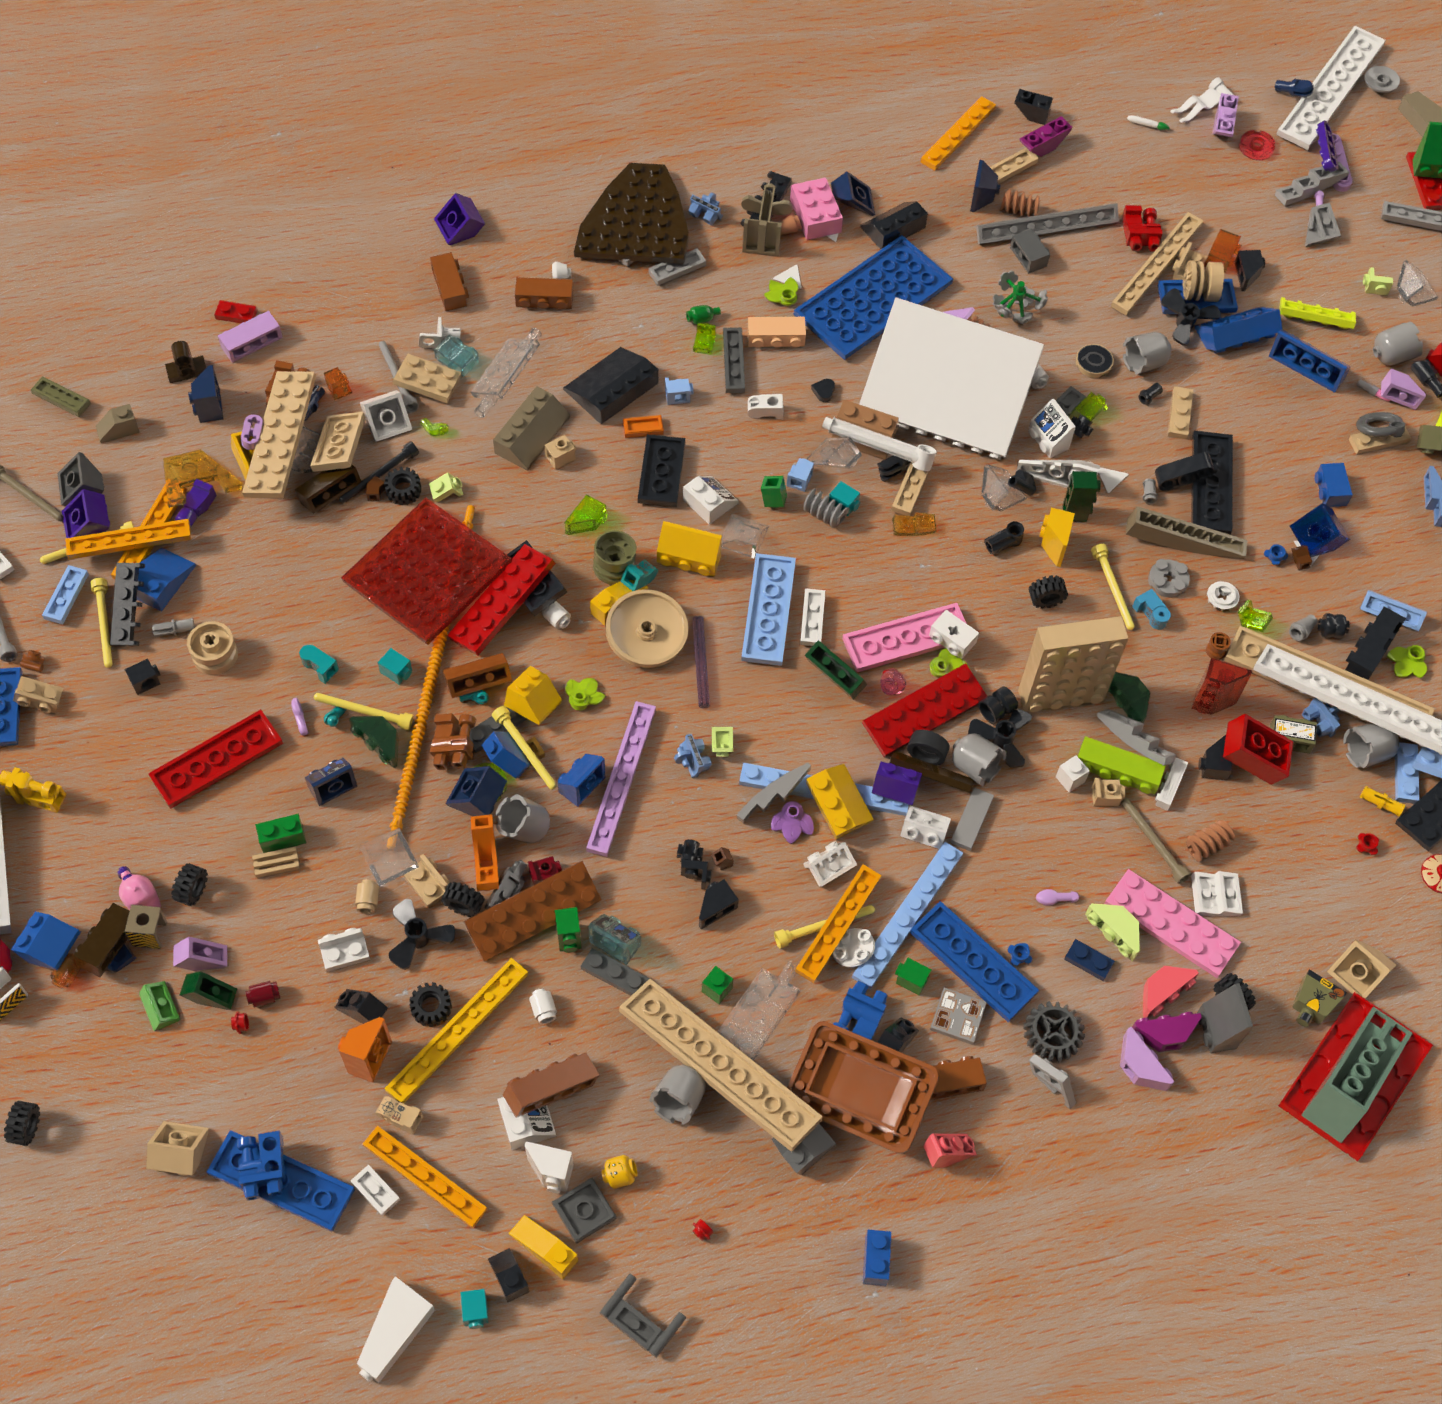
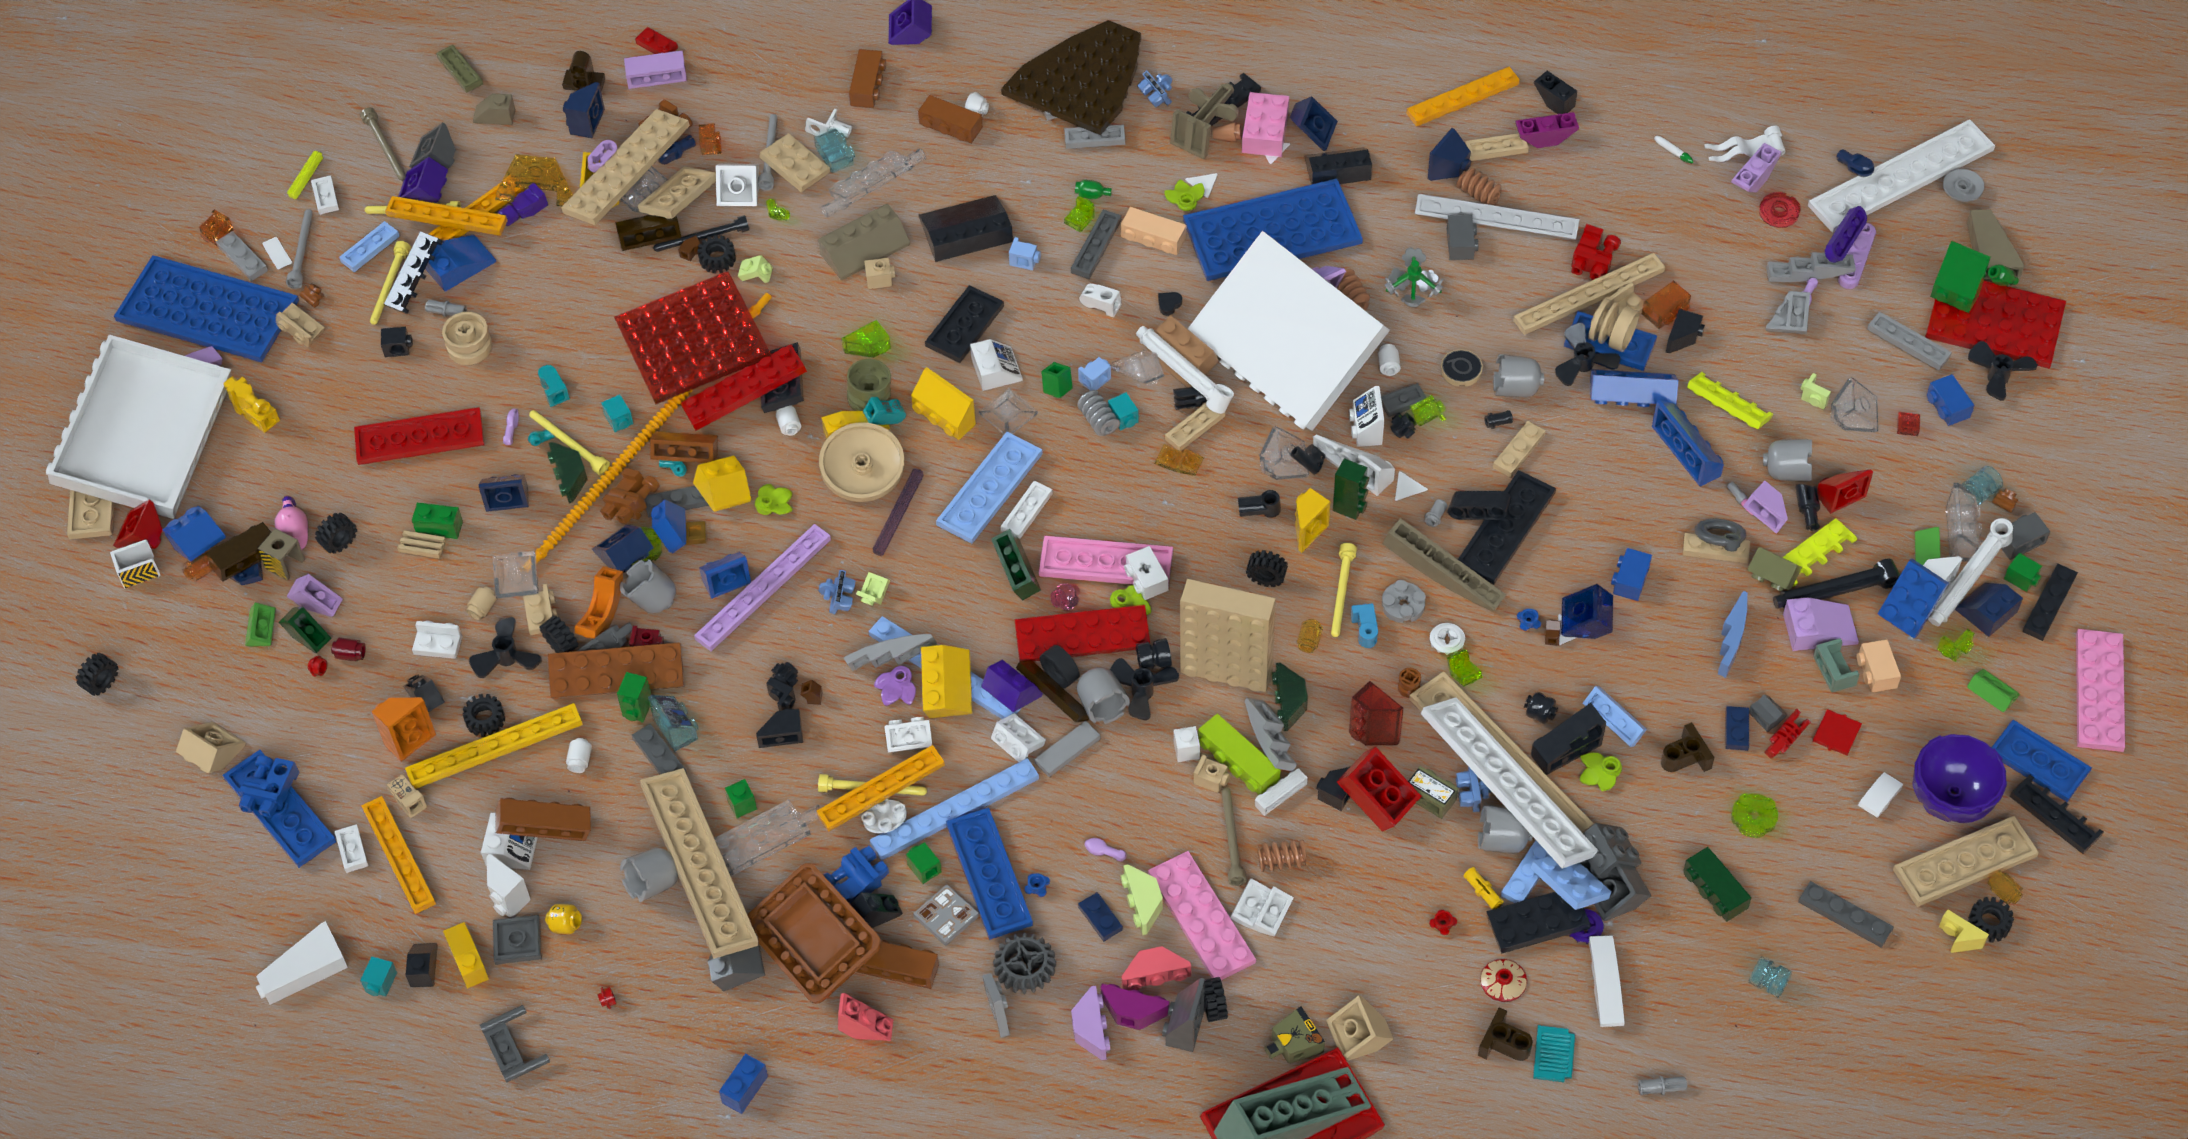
camera: 30 degrees right, 5 degrees down
light yellow piece [492,706,557,790] -> none
orange tile [623,415,664,438] -> none
light grey cone [1289,615,1318,641] -> none

